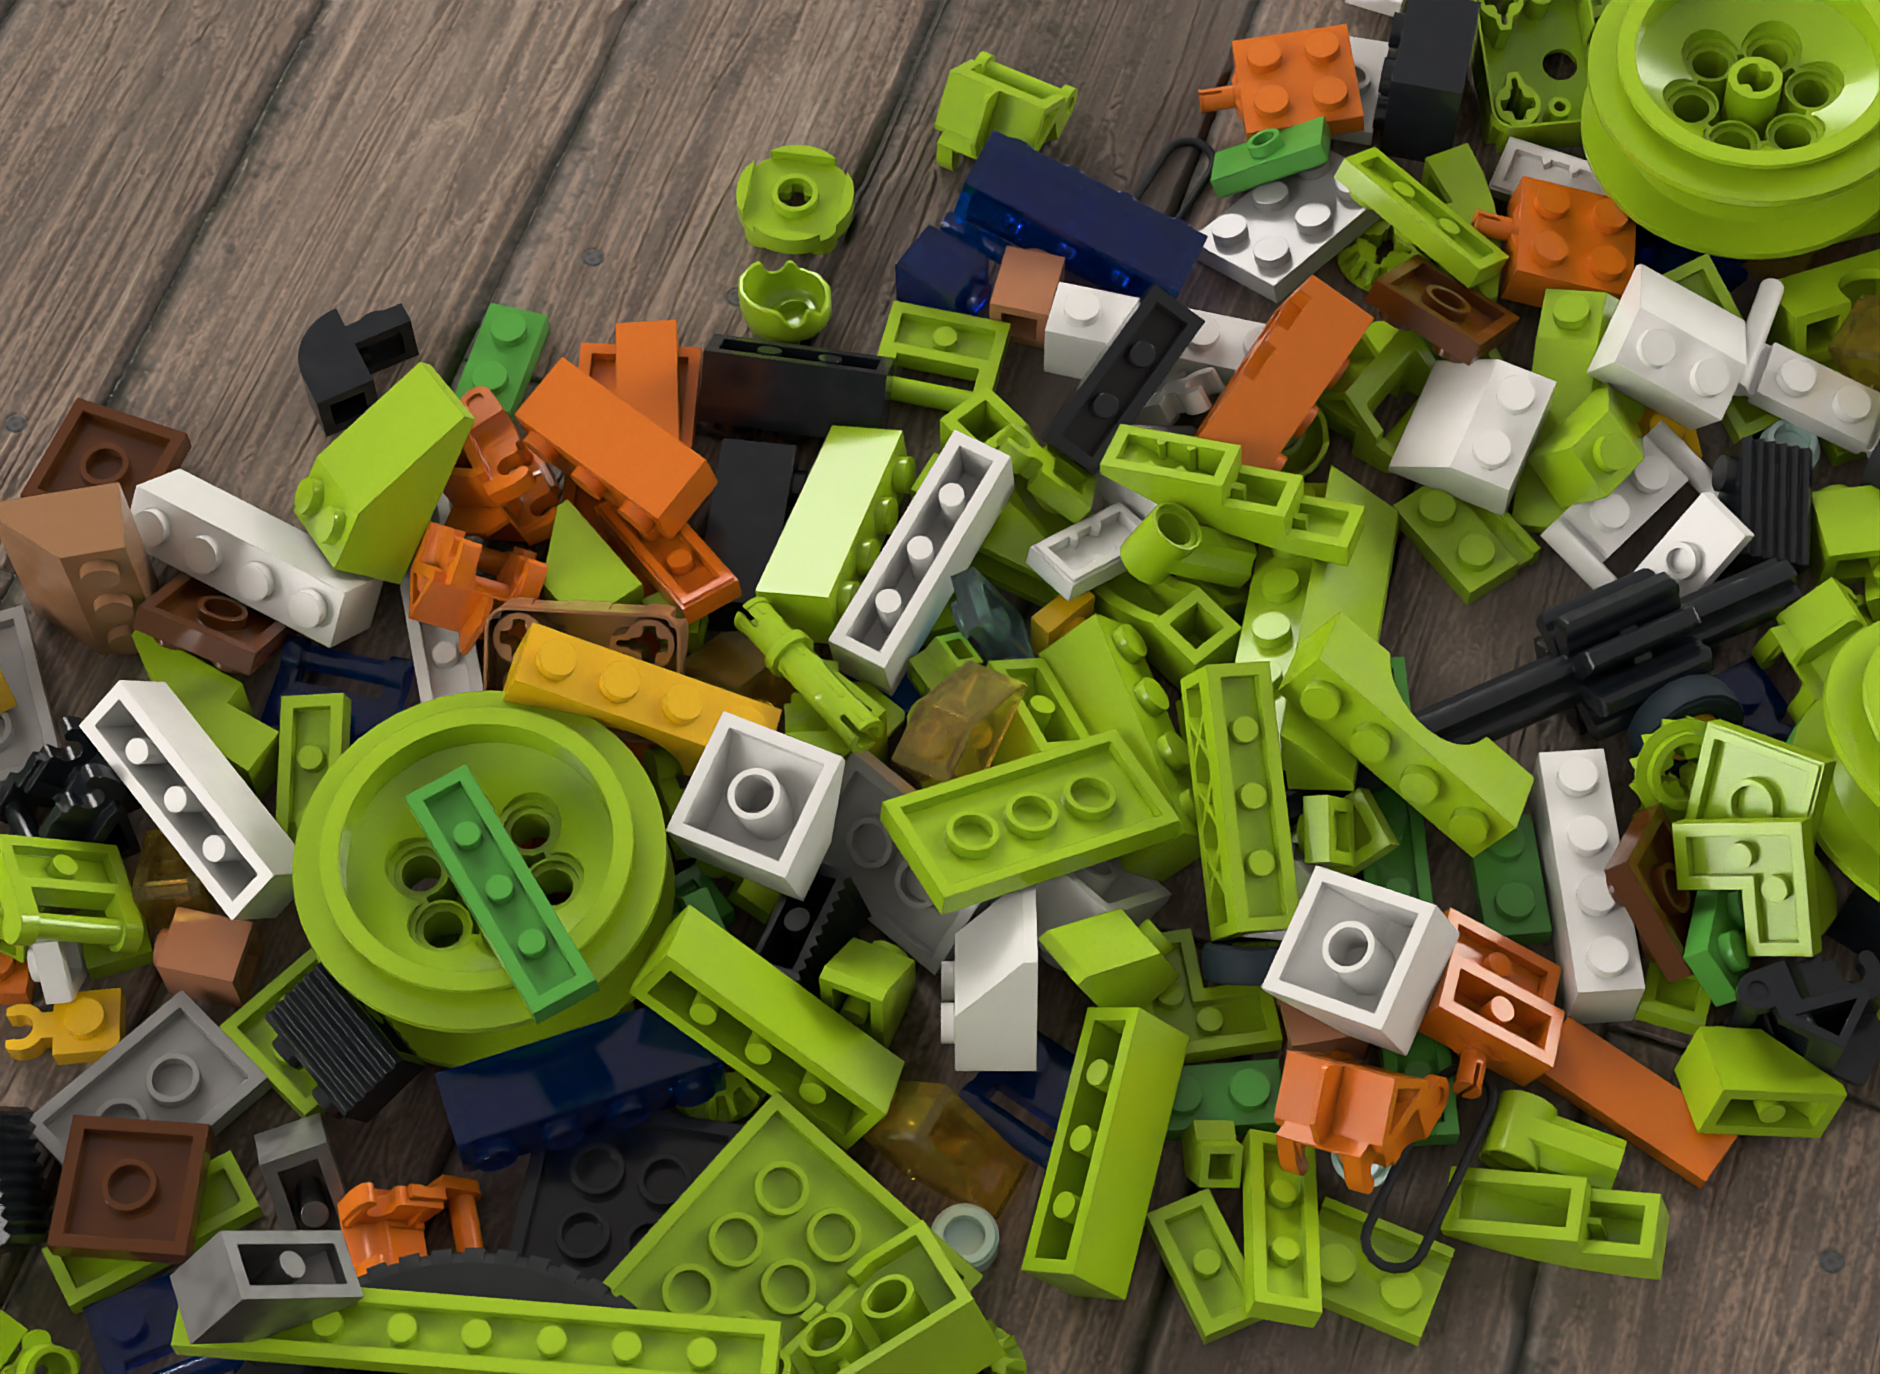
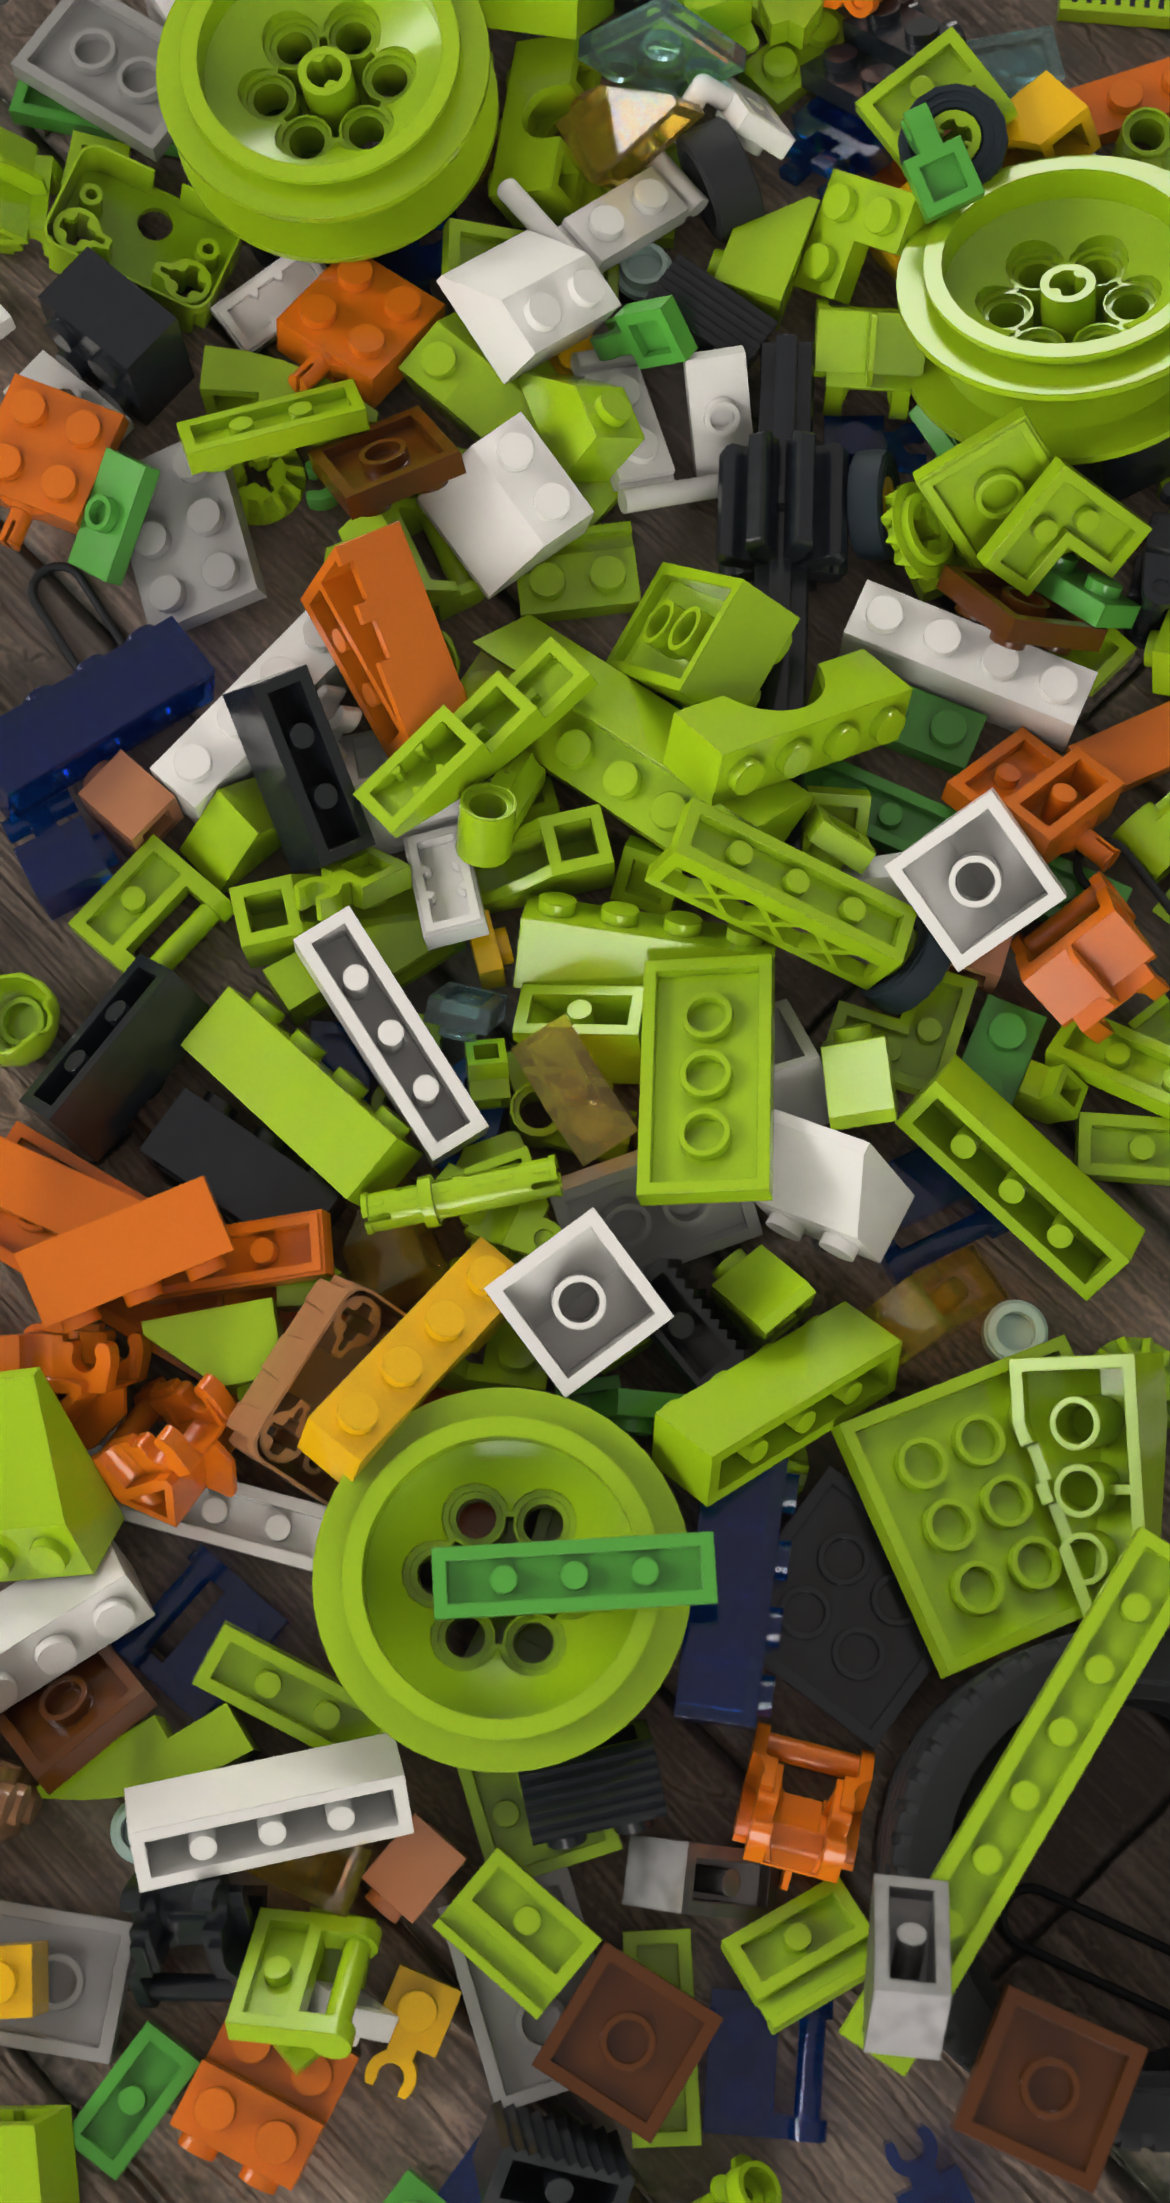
camera: 60 degrees left, 15 degrees up
none -> lime slope [179,777,282,894]
none -> lime plate [432,1847,602,2020]
none -> bright green plate [589,295,698,370]
none -> lime slope [606,562,800,708]

